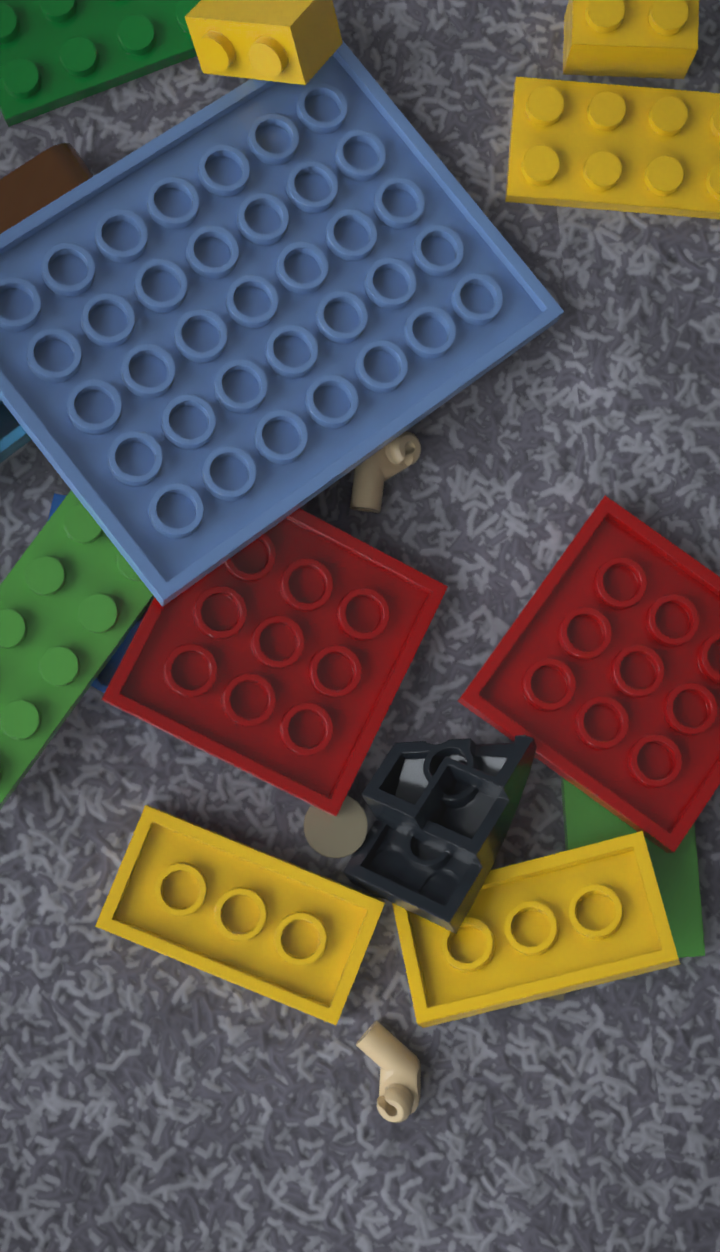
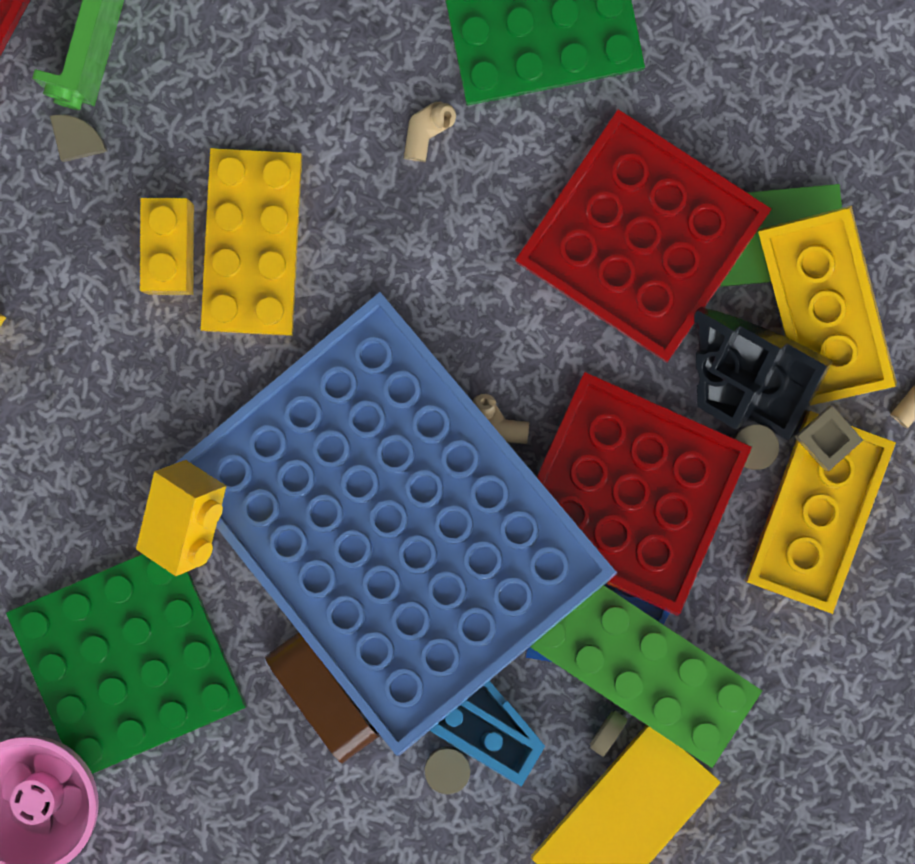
camera: 90 degrees left, 5 degrees up
none -> dark tan plate [794,406,863,471]

